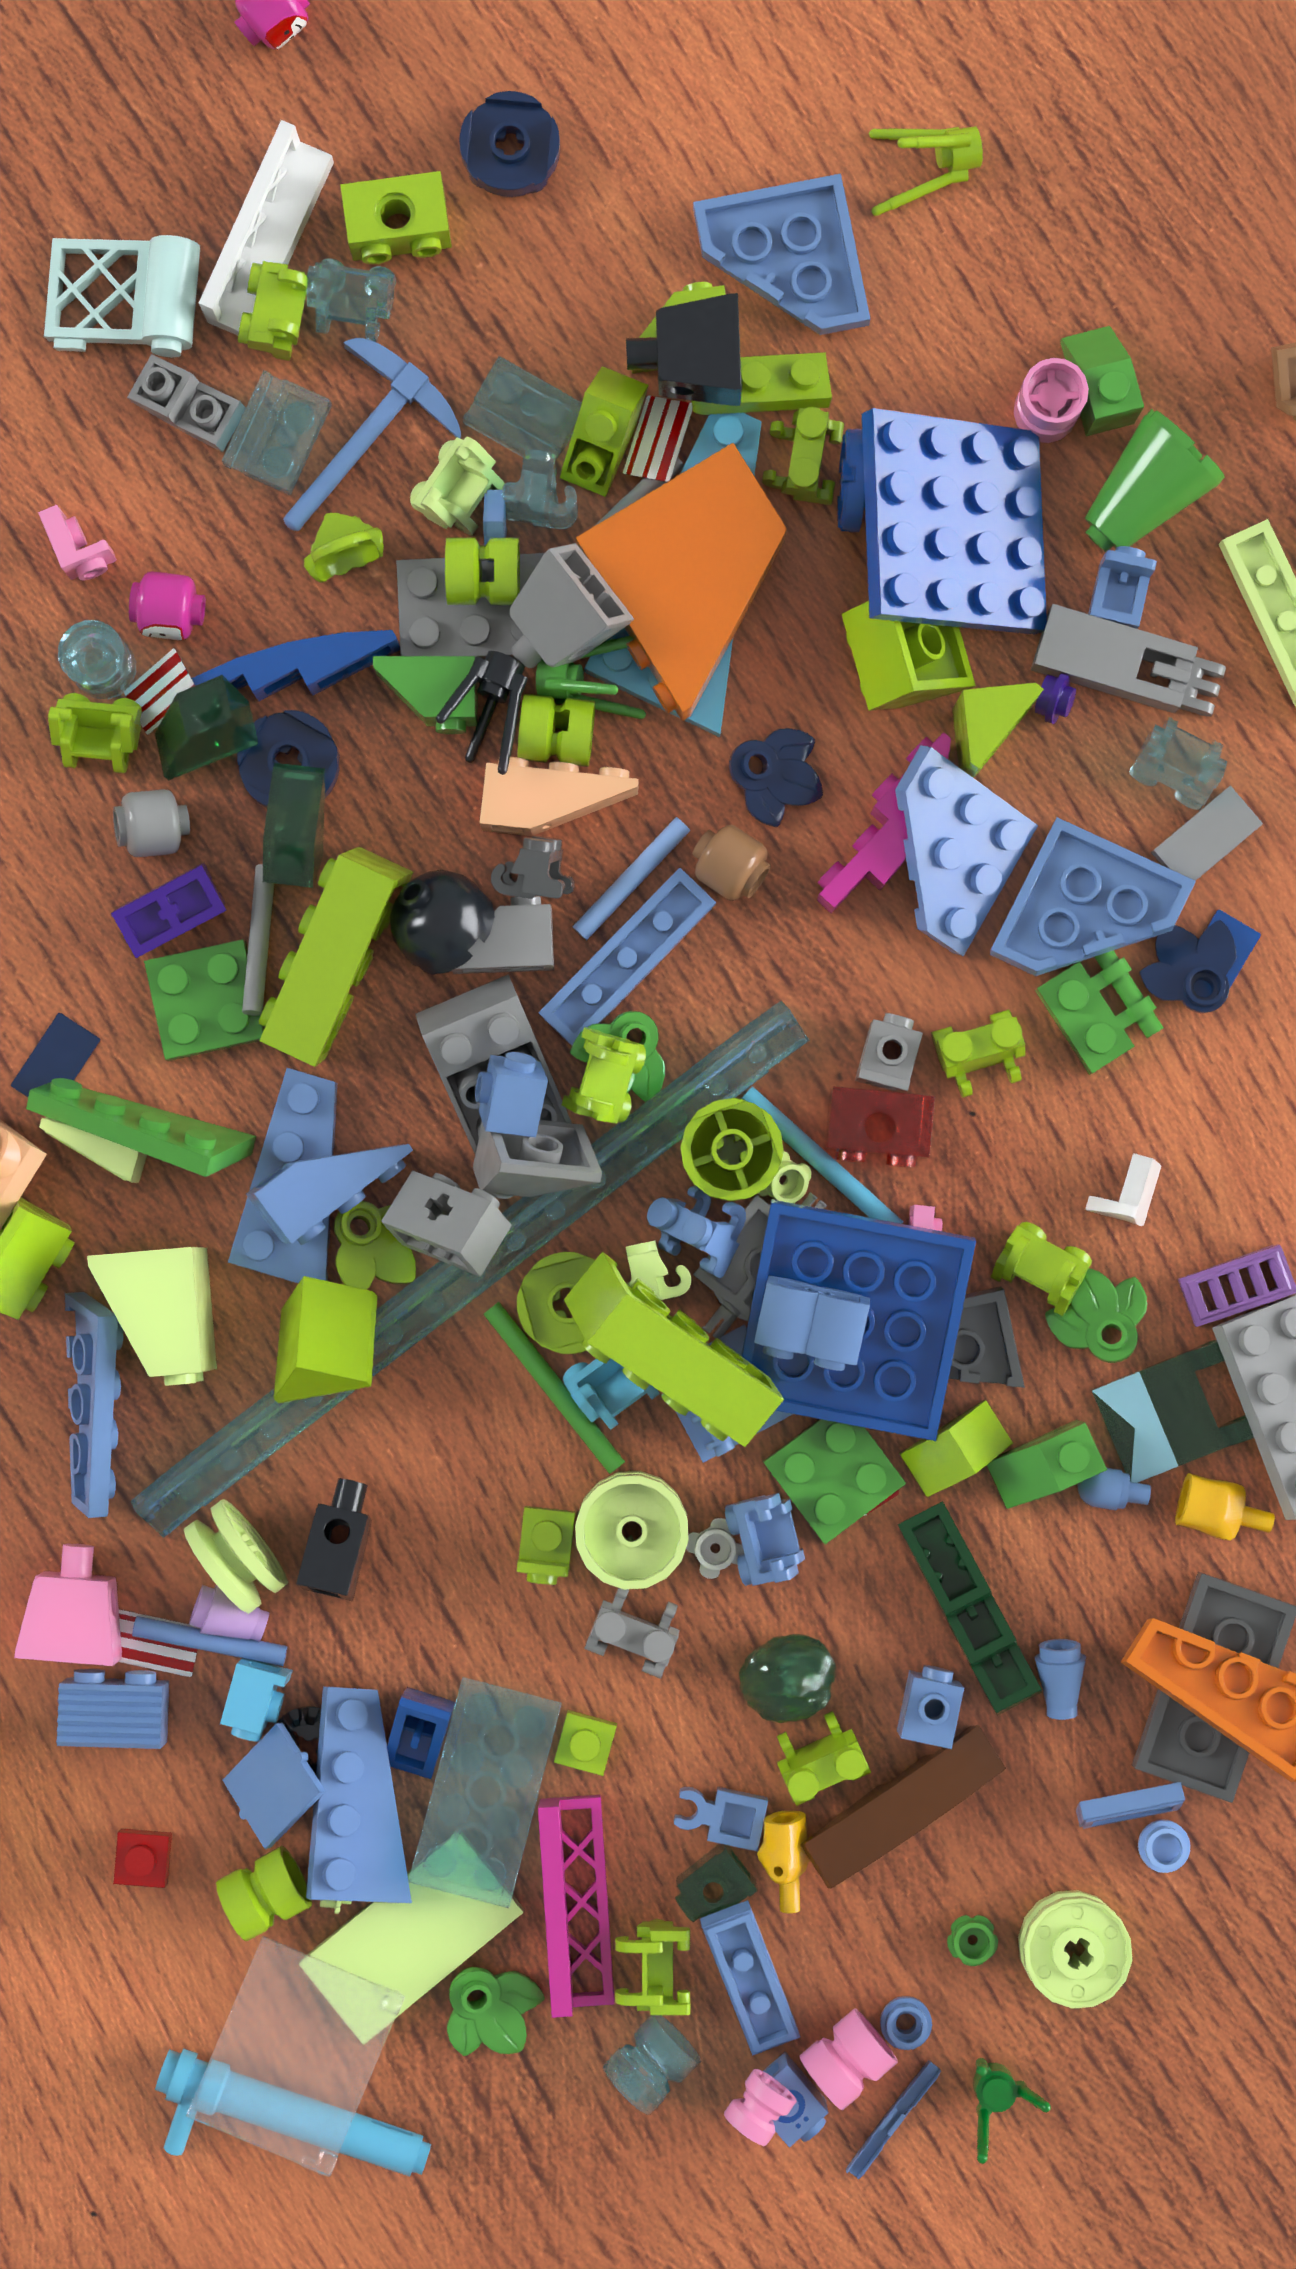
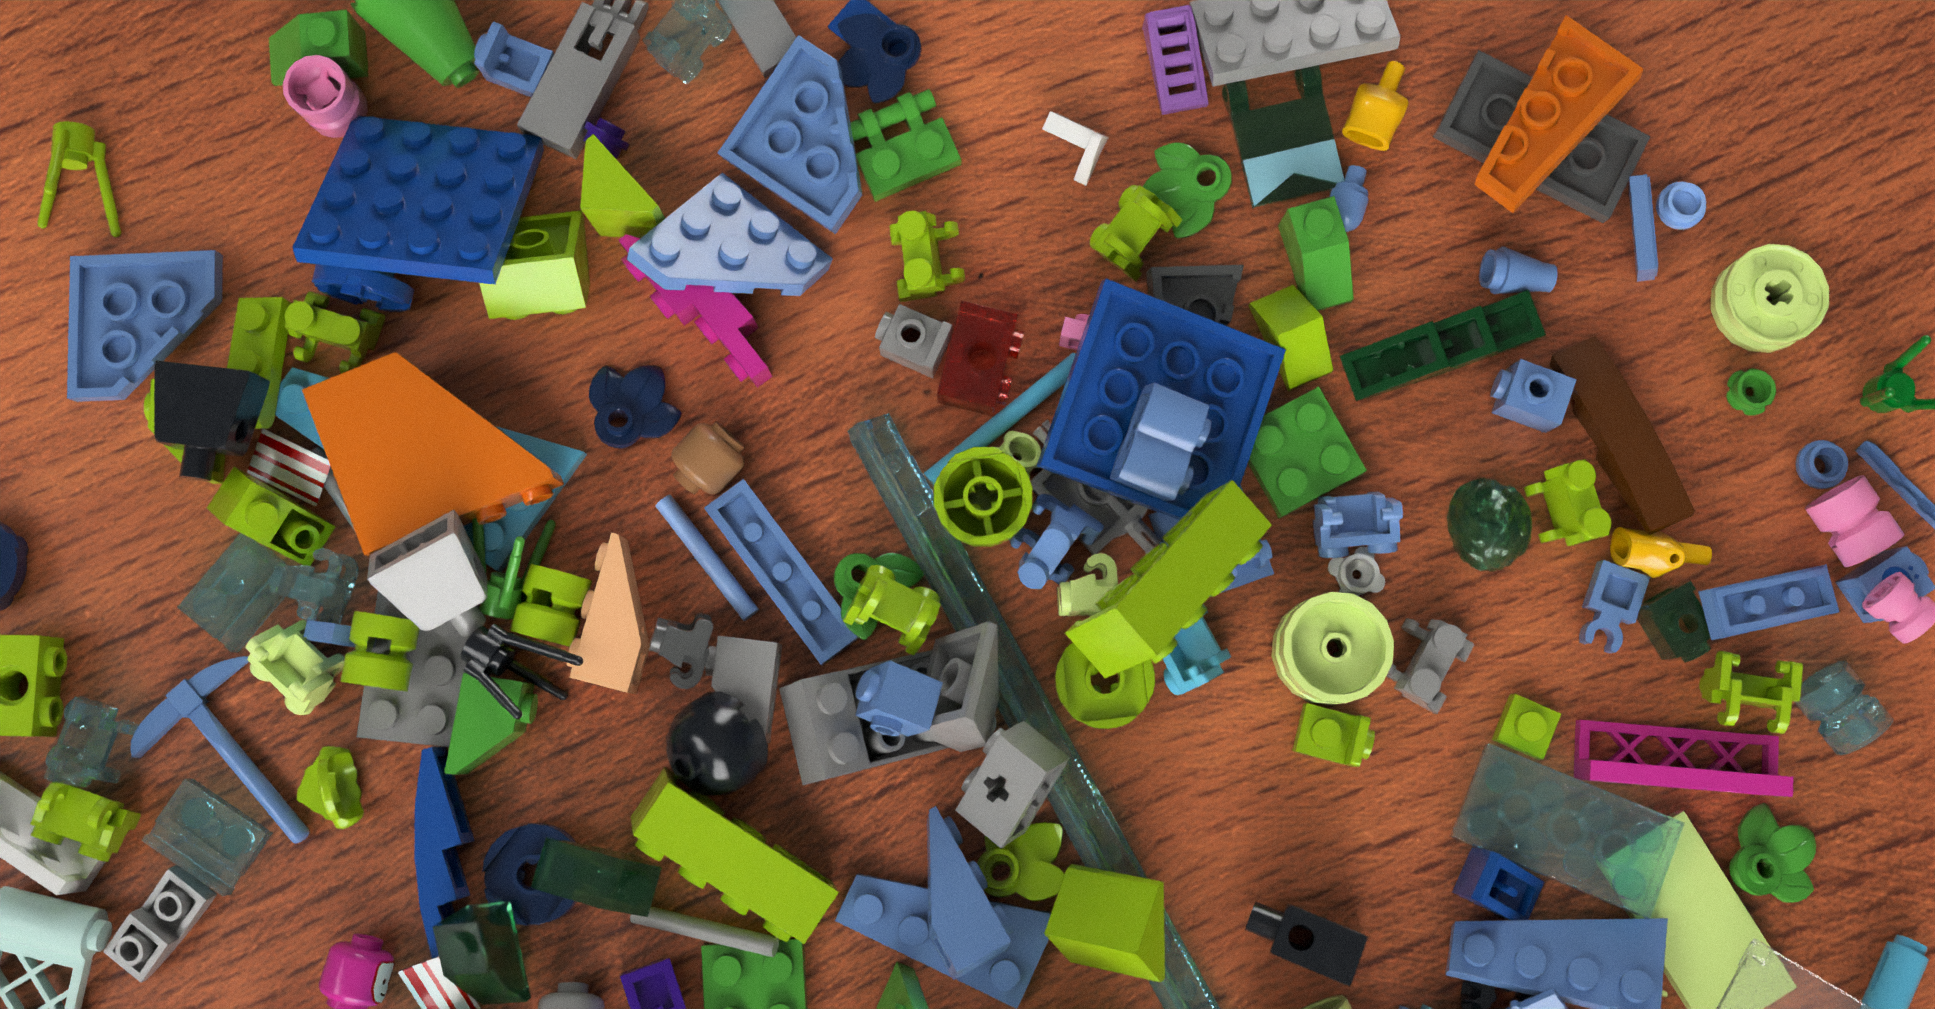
camera: 80 degrees left, 5 degrees down
bright green bar [483,1302,625,1474] -> none

